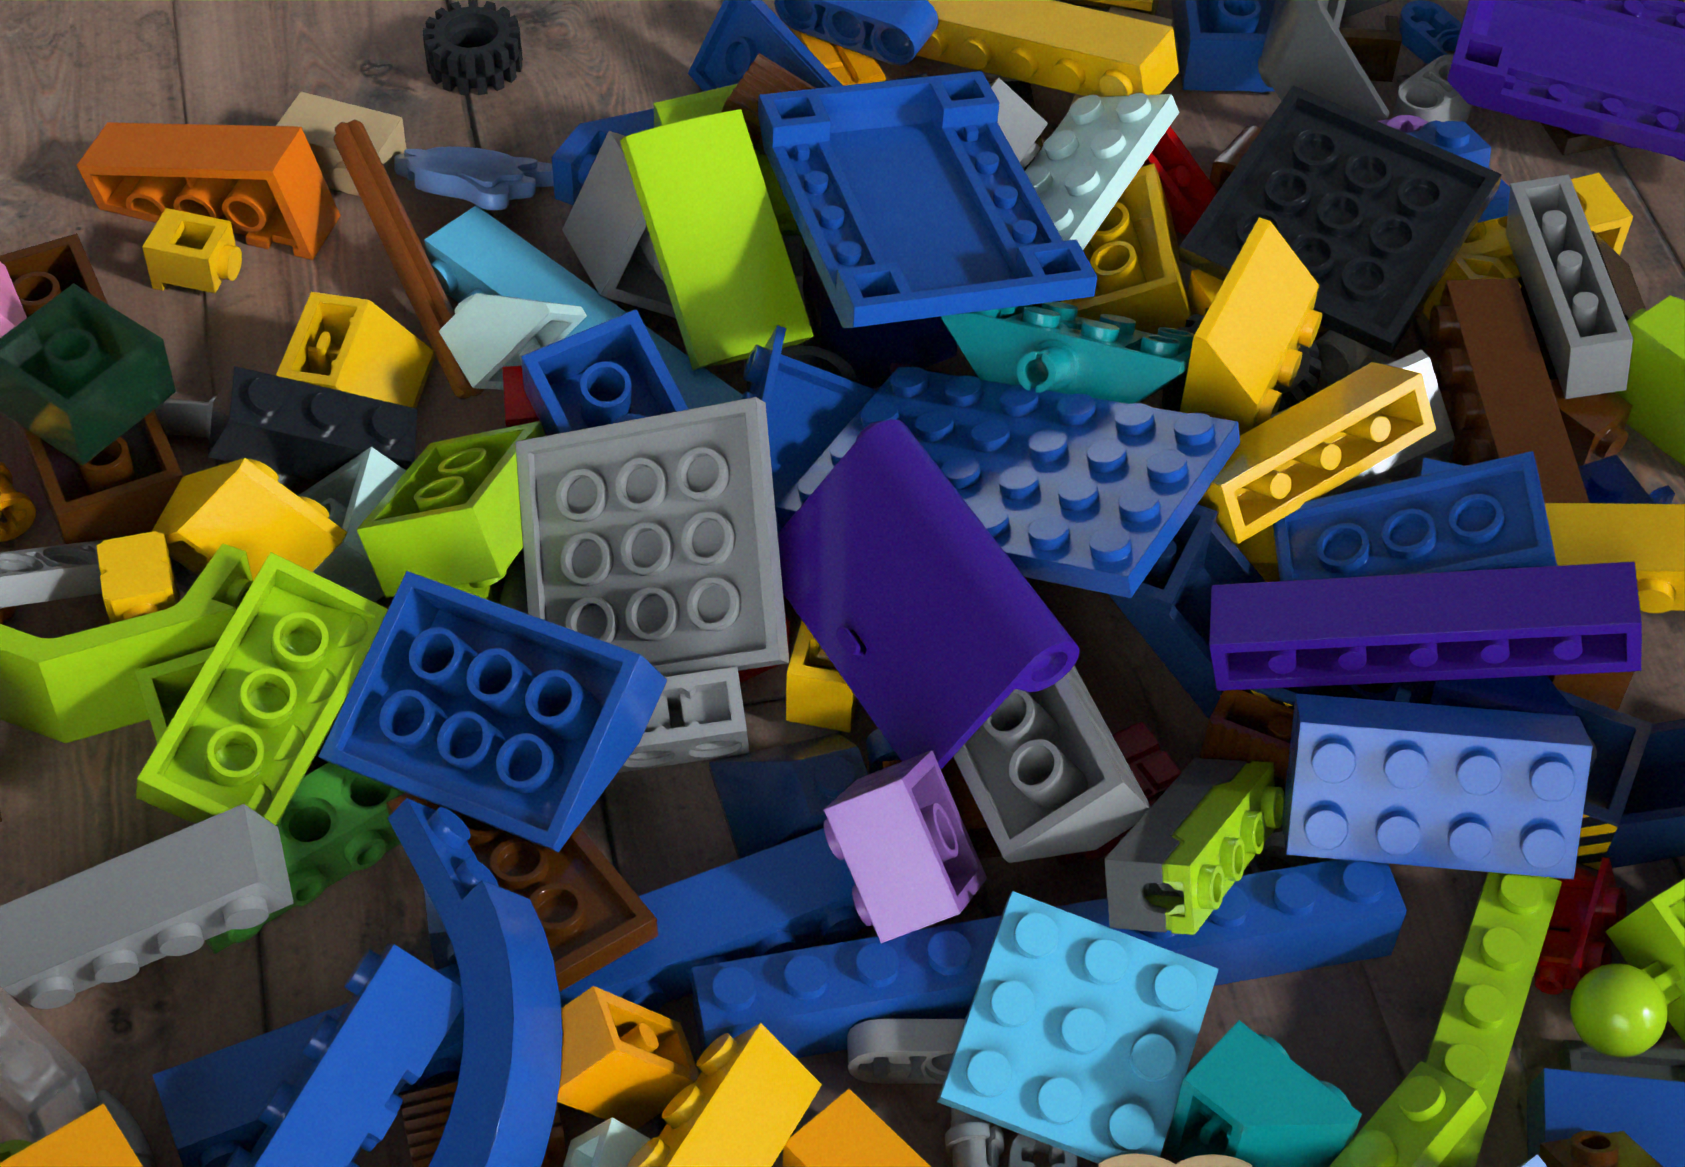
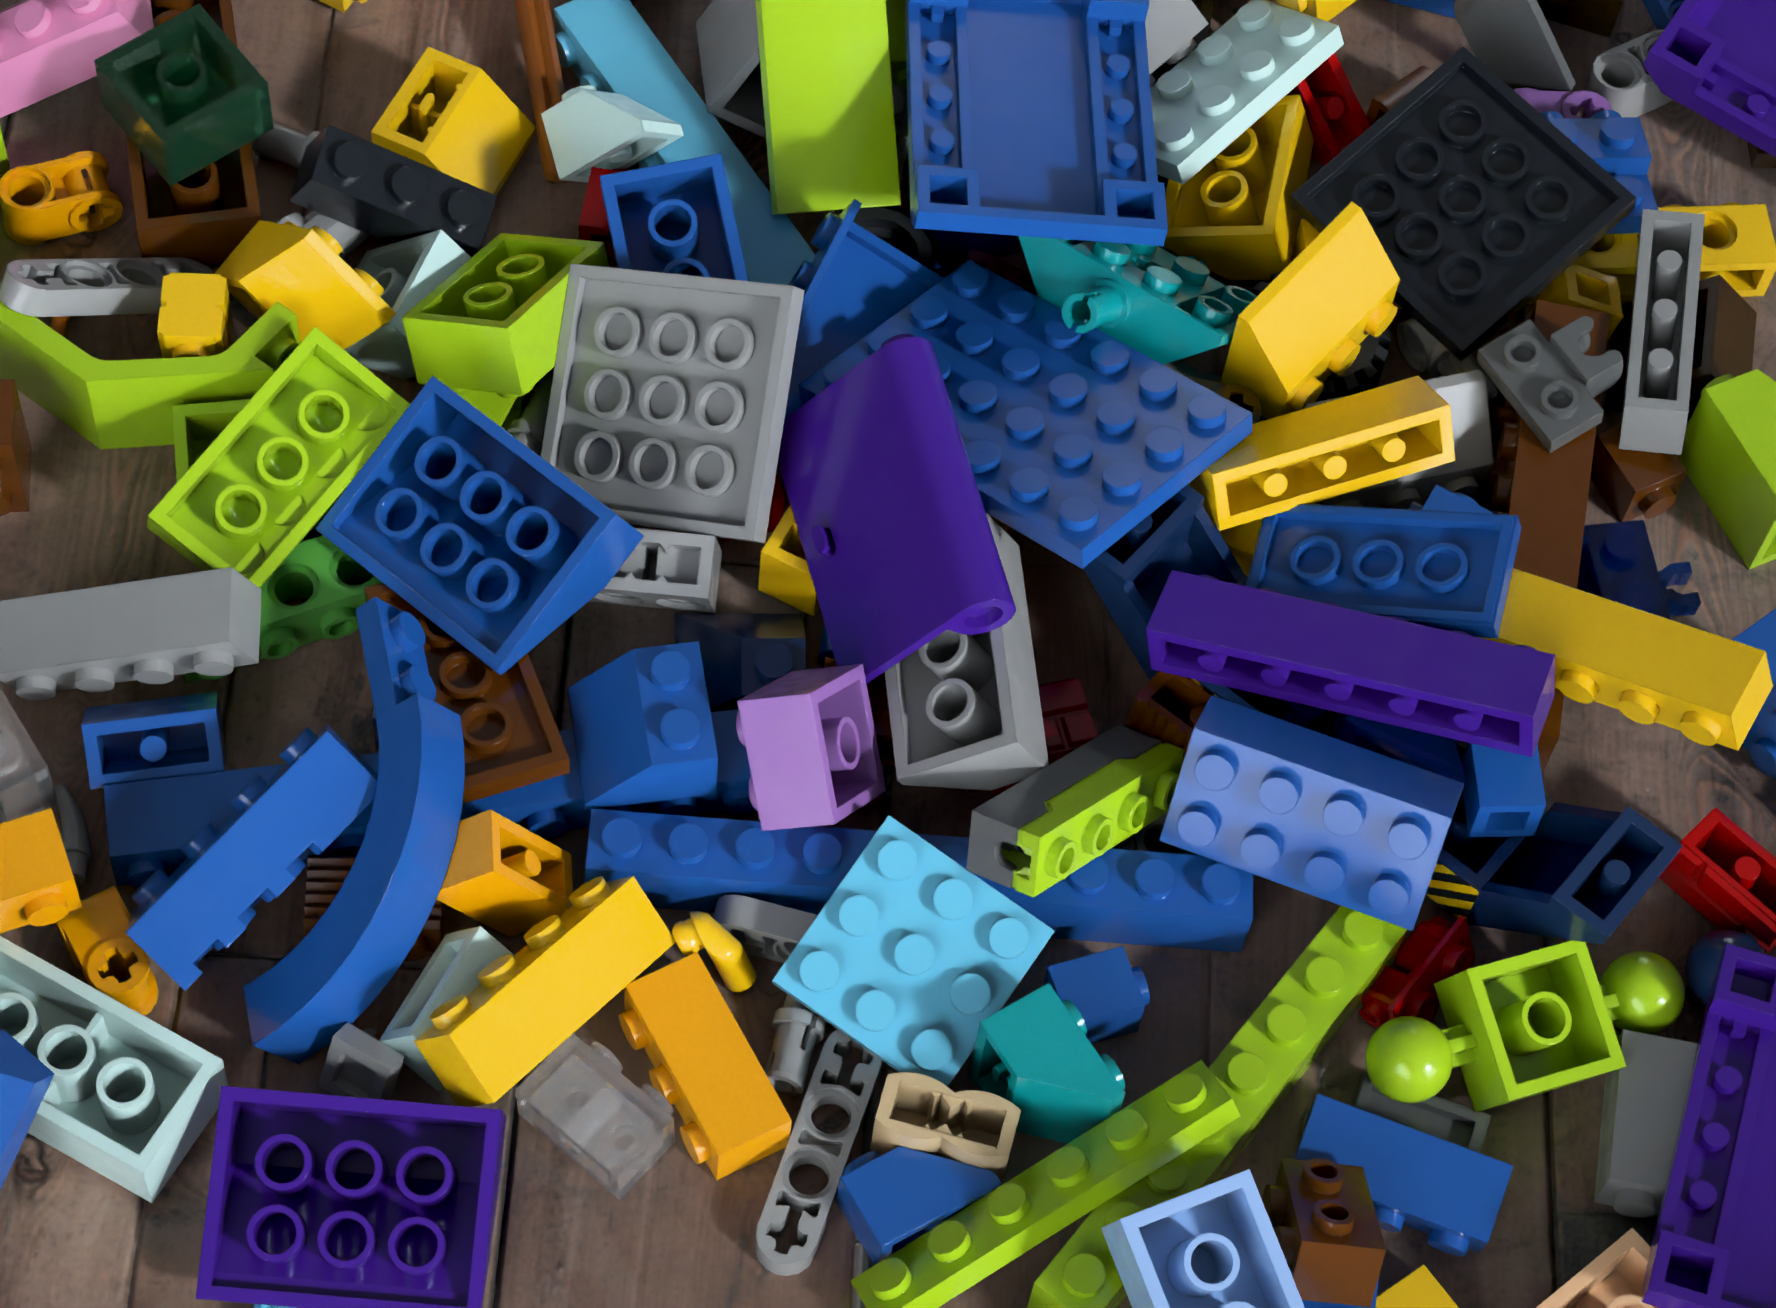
camera: 10 degrees right, 10 degrees up
none -> blue brick [81,691,227,789]
none -> blue slope [568,641,718,810]
none -> yellow arm [671,912,757,992]
none -> blue brick [1043,946,1150,1044]
none -> blue brick [1459,743,1546,837]
none -> dark grey plate [1477,316,1623,454]

